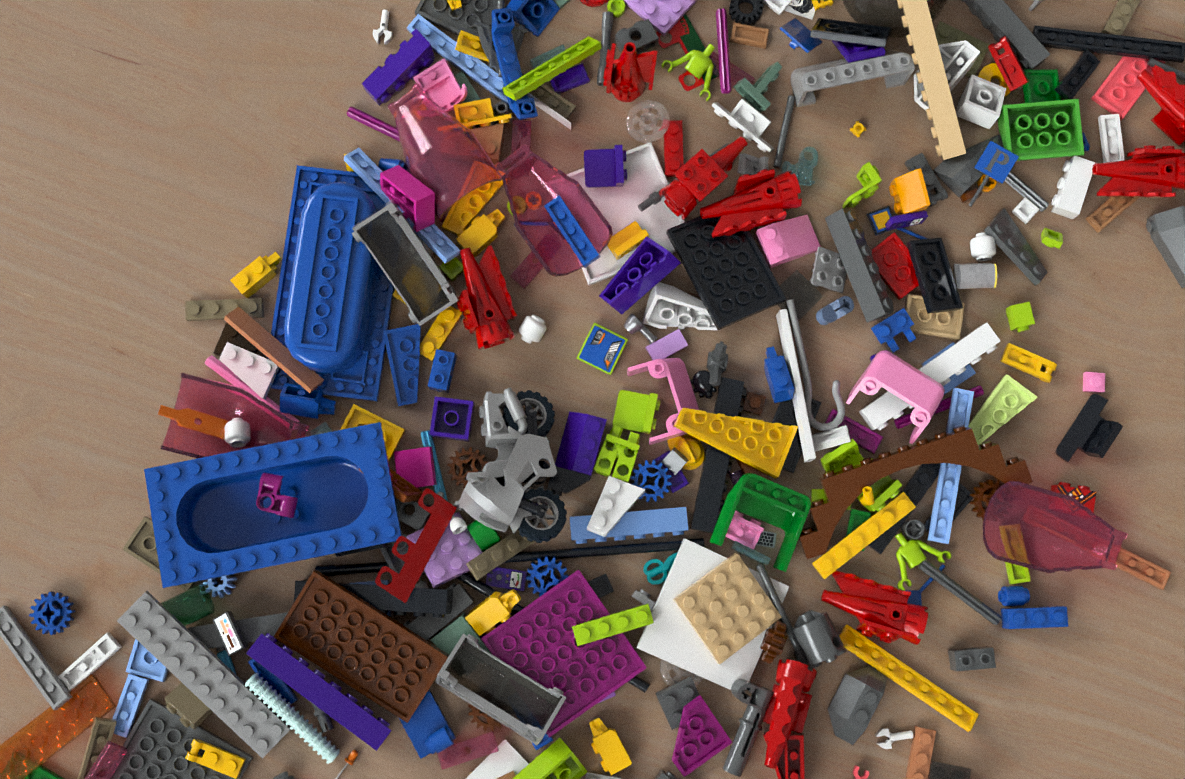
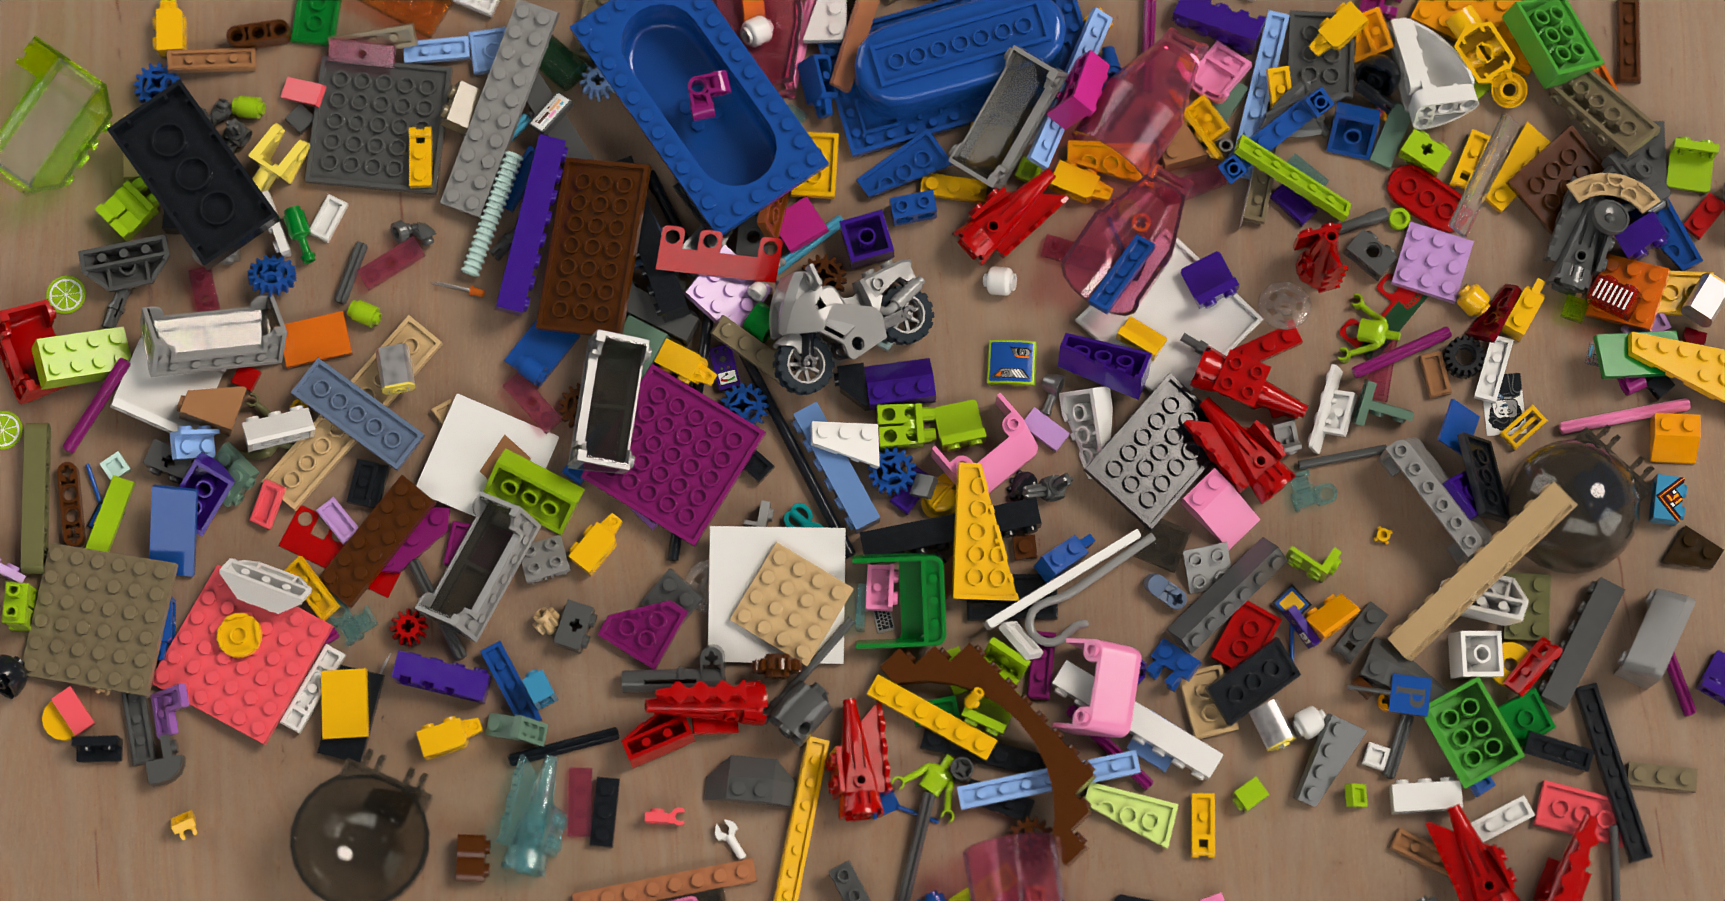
camera: 70 degrees right, 5 degrees down
lime plate [572,603,654,646] -> none

